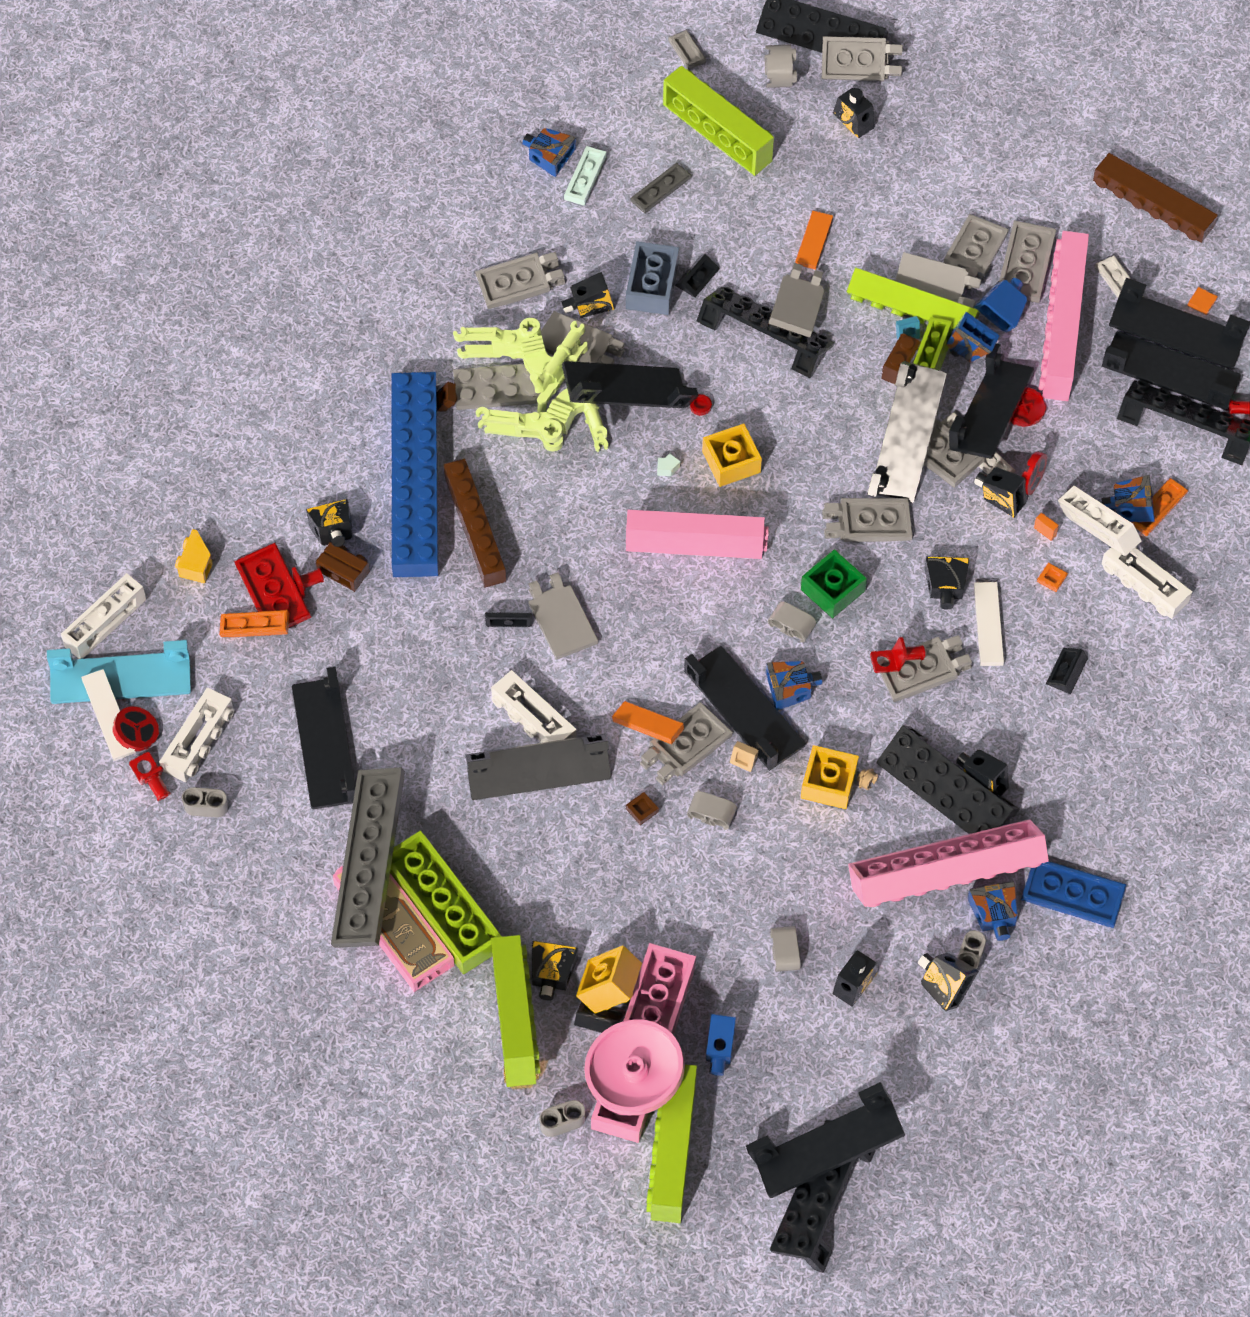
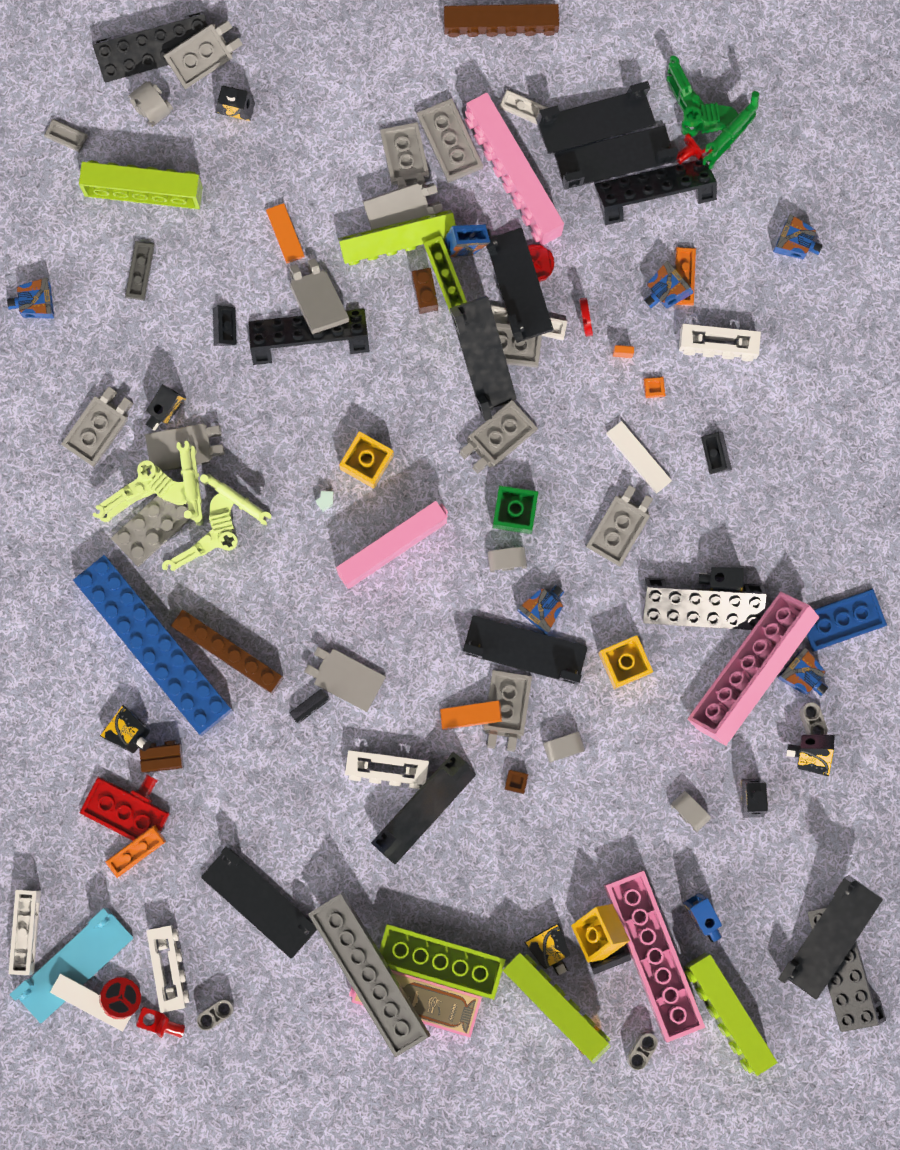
camera: 45 degrees left, 20 degrees up
yellow slope [175,529,213,583] -> none
reddish brown plate [437,382,457,412] -> none
black bracket [562,361,699,408] -> none
light aqua plate [564,146,606,206] -> none
bright pink dish [585,1019,685,1116] -> none
sand blue brick [626,241,679,315] -> none
red tile [690,394,712,416] -> none
tan plate [730,741,759,772] -> none
tan plate [857,768,878,790] -> none
red bracket [870,637,925,673] -> none
dark azure plate [896,316,920,339] -> none
black torso [924,556,969,610] -> none
blue torso [974,278,1027,333] -> none
black torso [974,467,1027,518] -> none
white brick [1058,486,1141,556] -> none
orange tile [1187,287,1218,315] -> none

